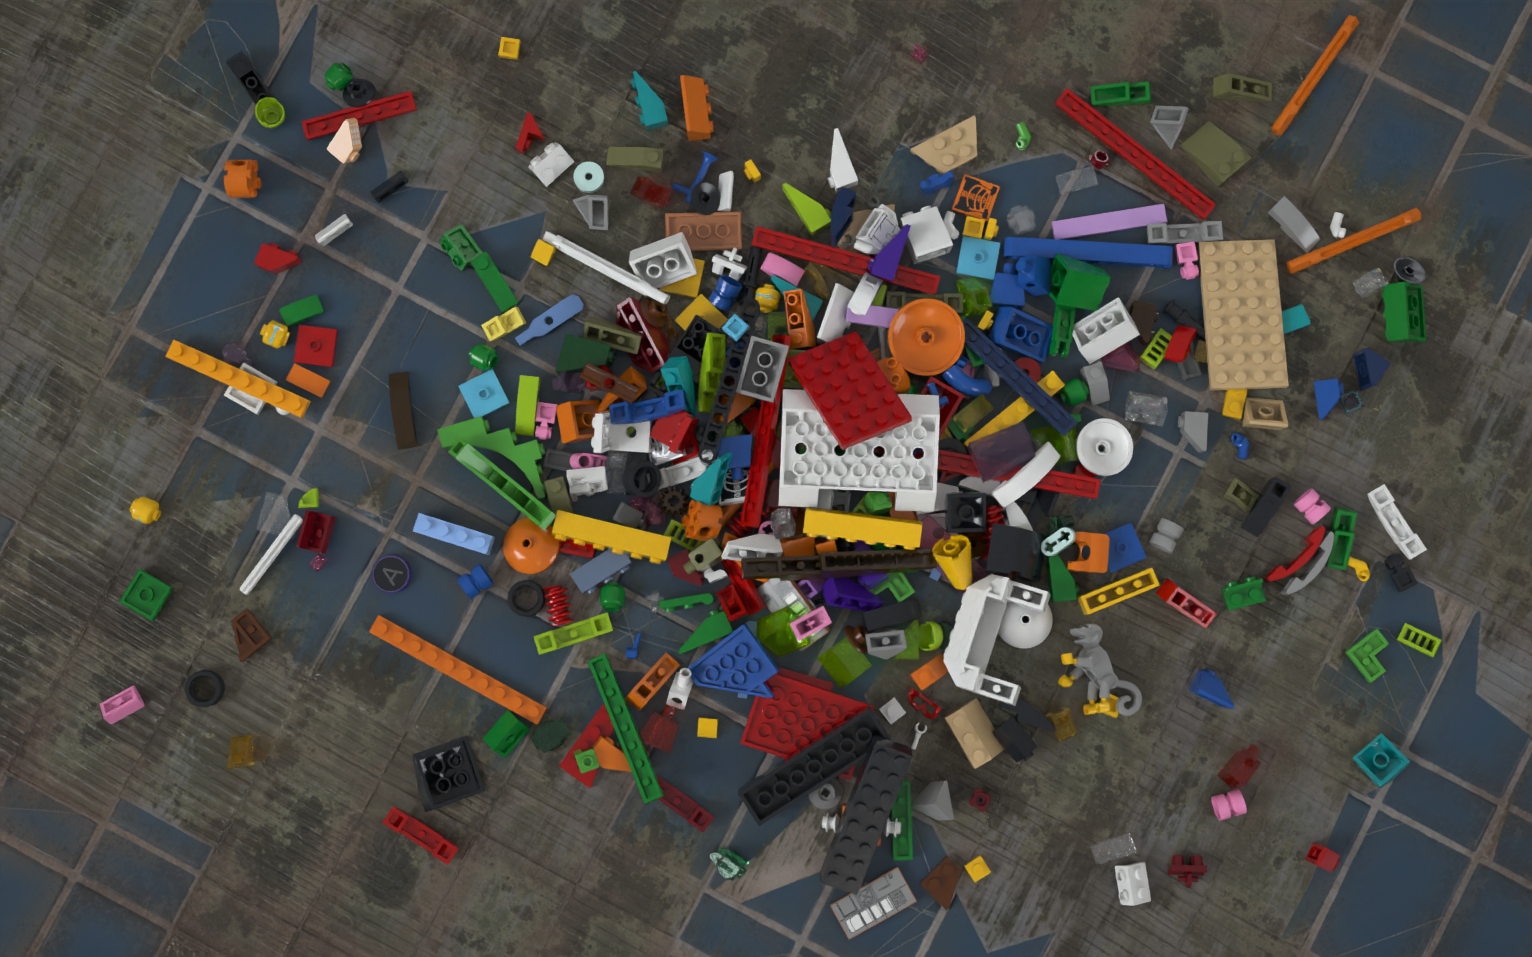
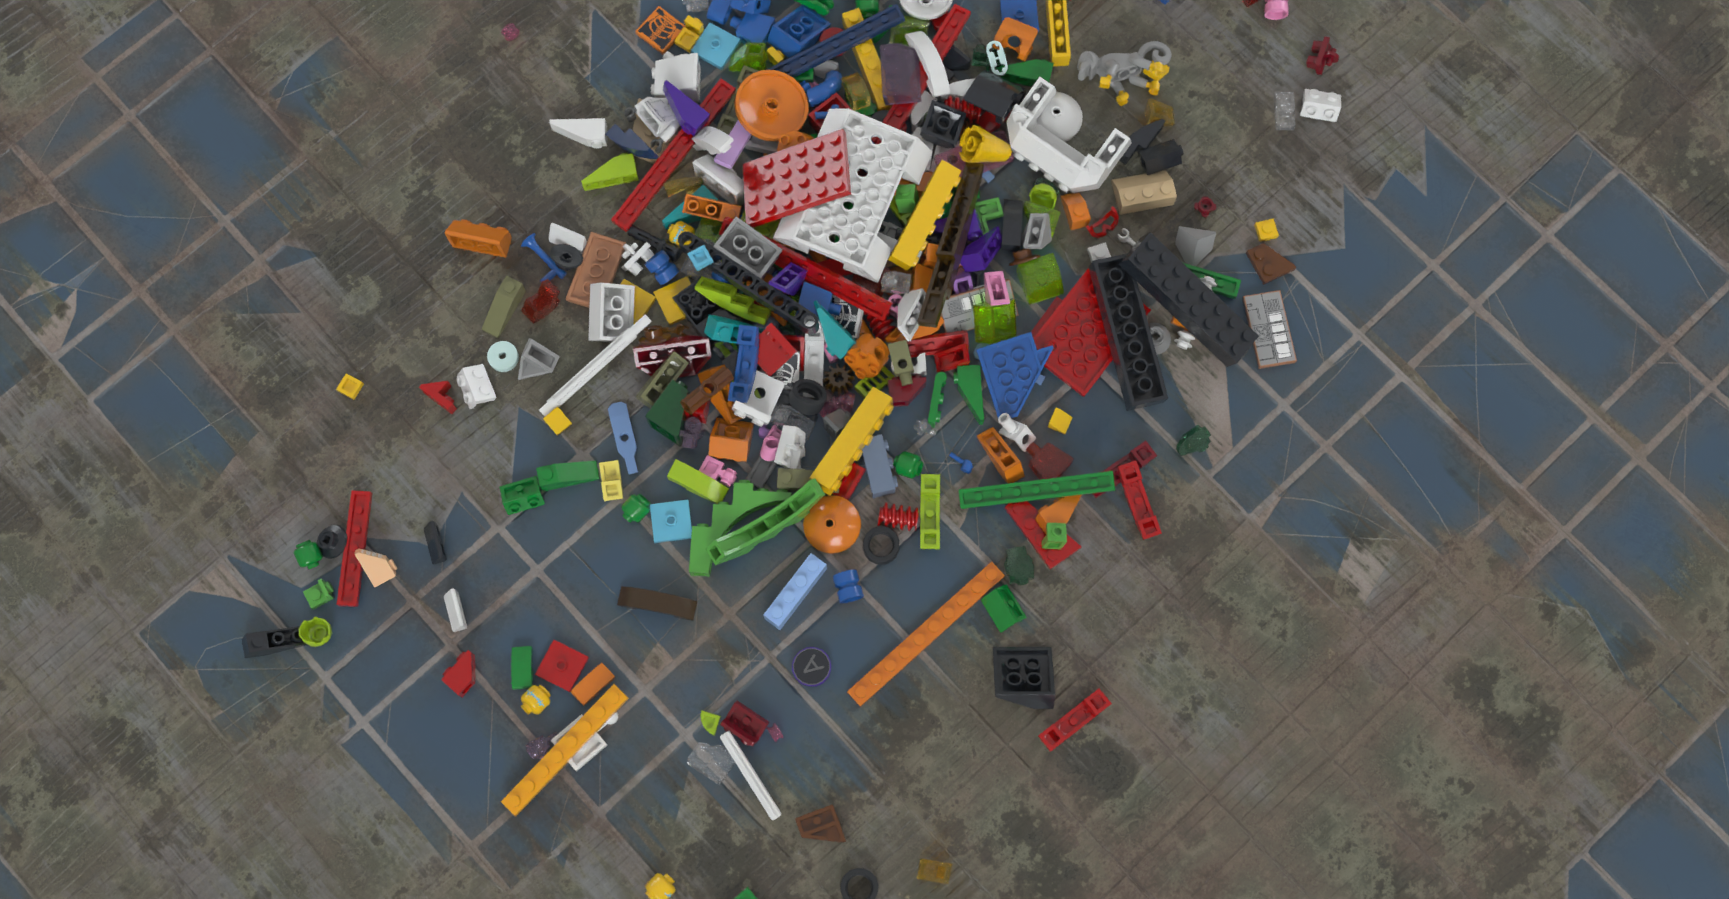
camera: 70 degrees left, 10 degrees down
orange brick [224,159,261,198] -> none
teal slope [631,71,669,130] -> none
yellow plate [743,159,761,183] -> none
bright pink slope [760,252,804,287] -> none
tan wing [910,115,977,175] -> none
blue piece [920,171,955,195] -> none
none -> bright green bracket [303,579,334,610]
none -> dark purple slope [769,262,808,296]
none -> red slope [1118,461,1162,540]

